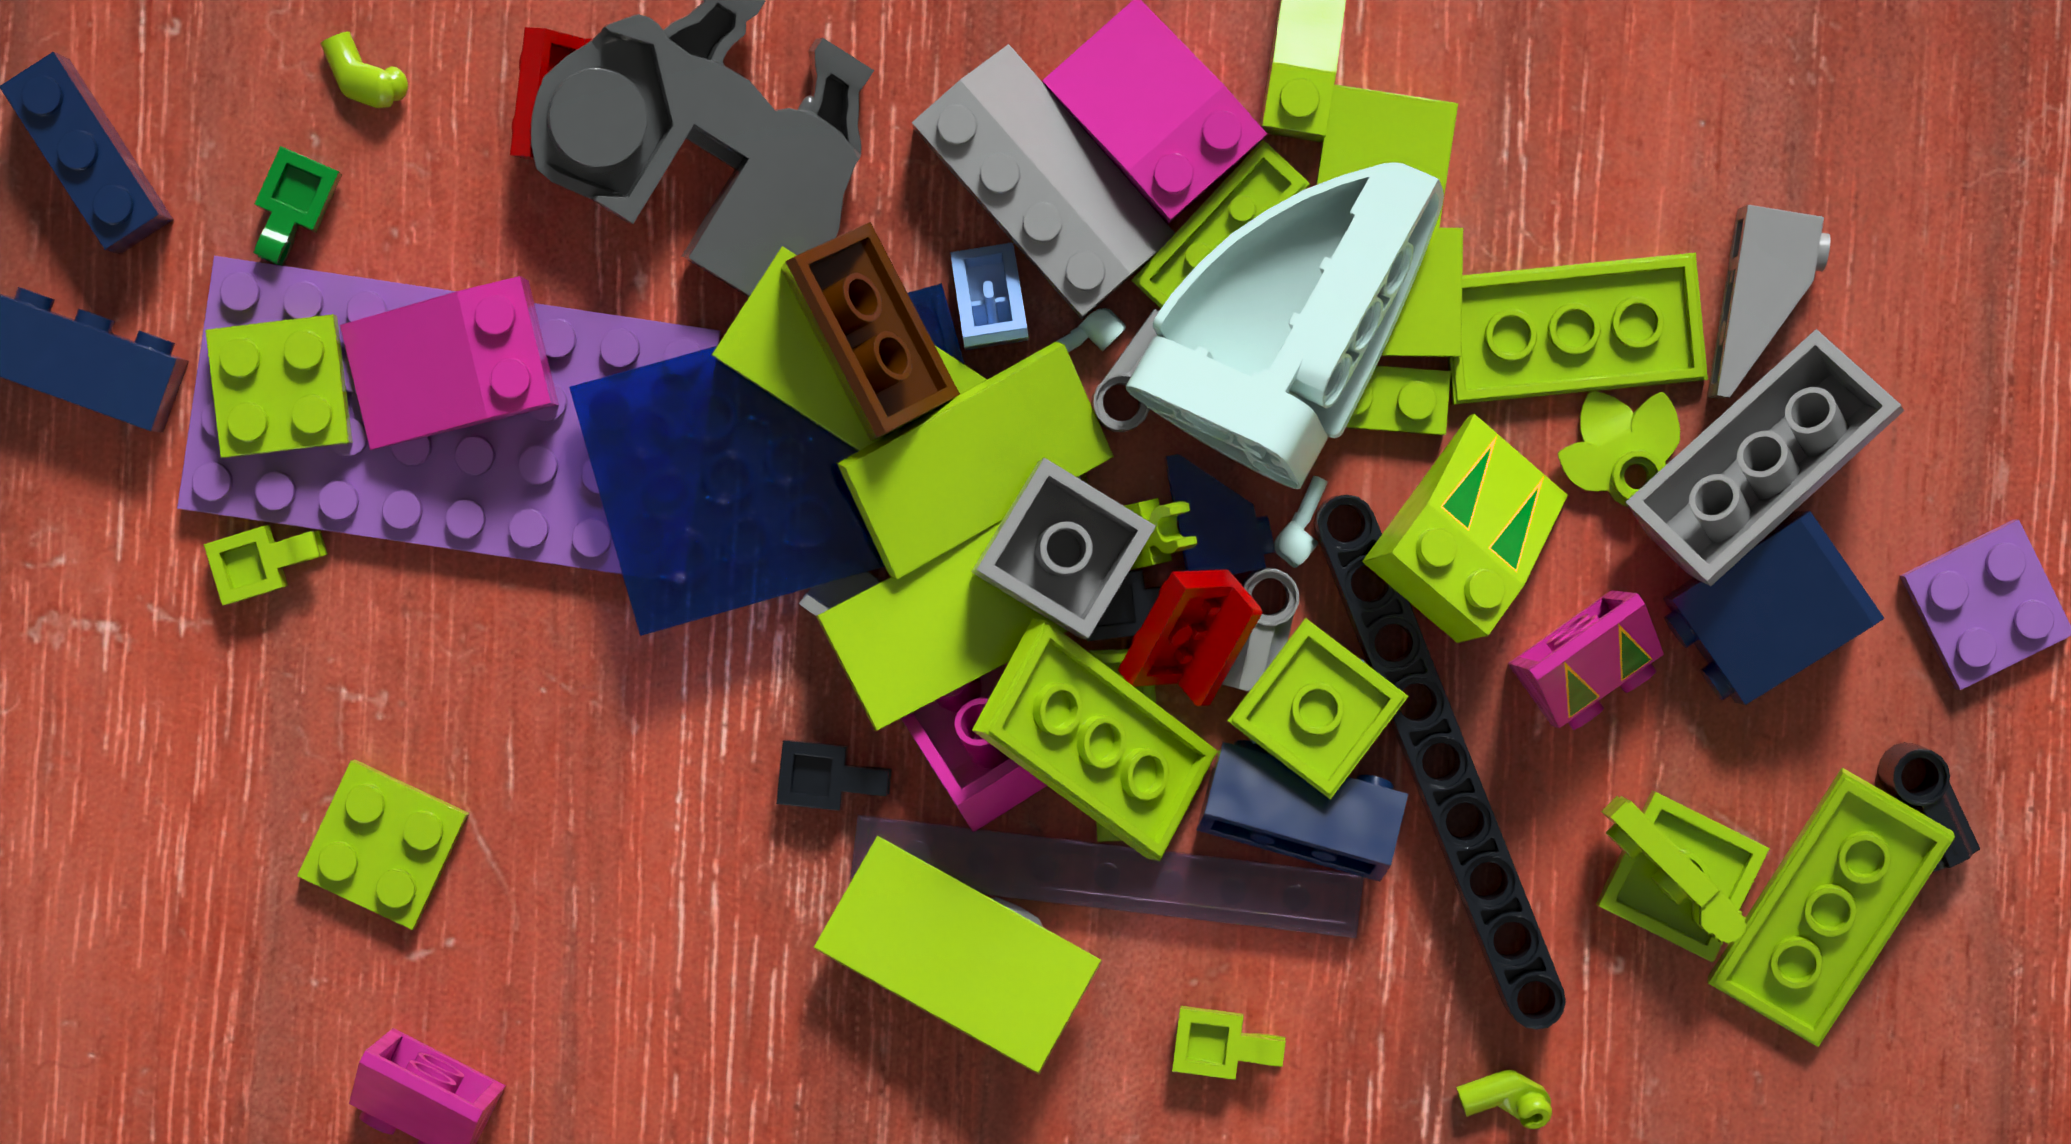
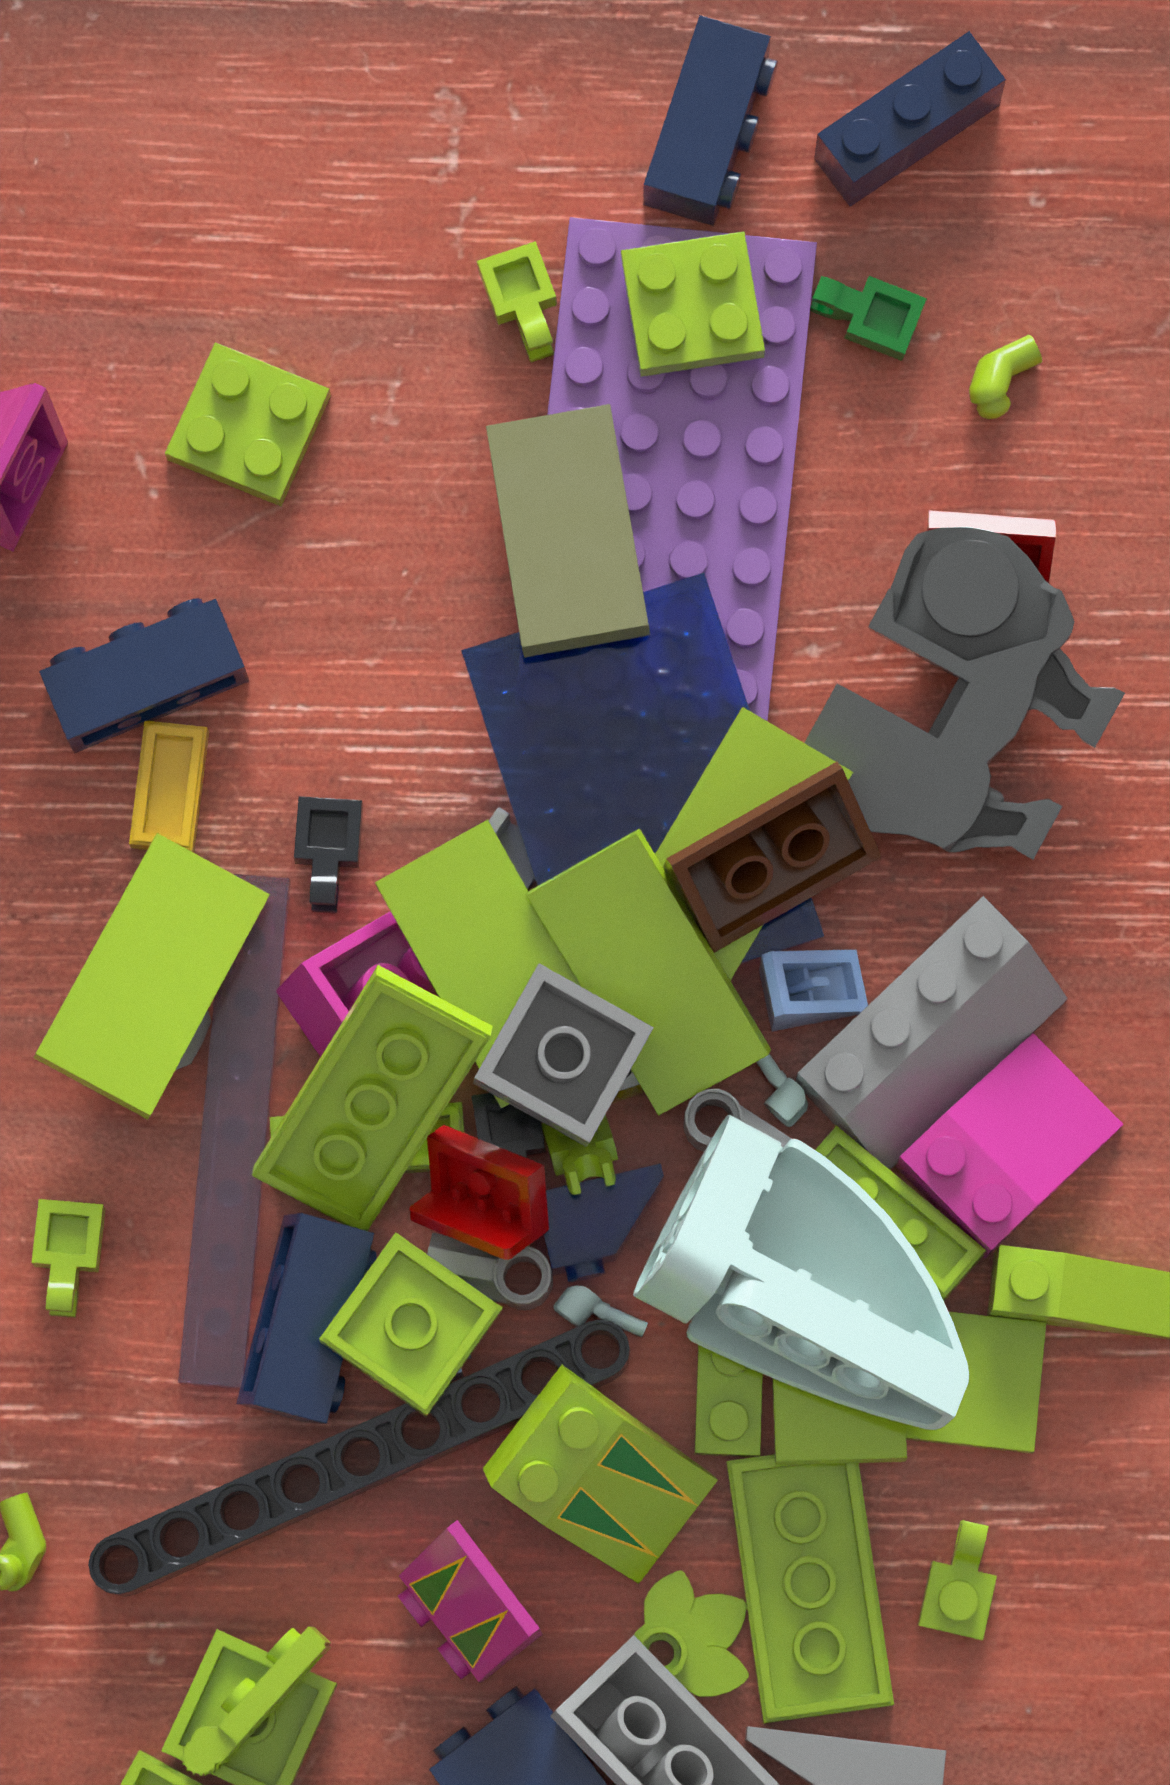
camera: 85 degrees right, 10 degrees down
dark pink slope [340,276,559,450] -> none
none -> dark blue brick [39,598,249,754]
none -> yellow tile [129,721,209,853]
none -> tile [486,404,650,657]
none -> lime plate [917,1520,997,1640]

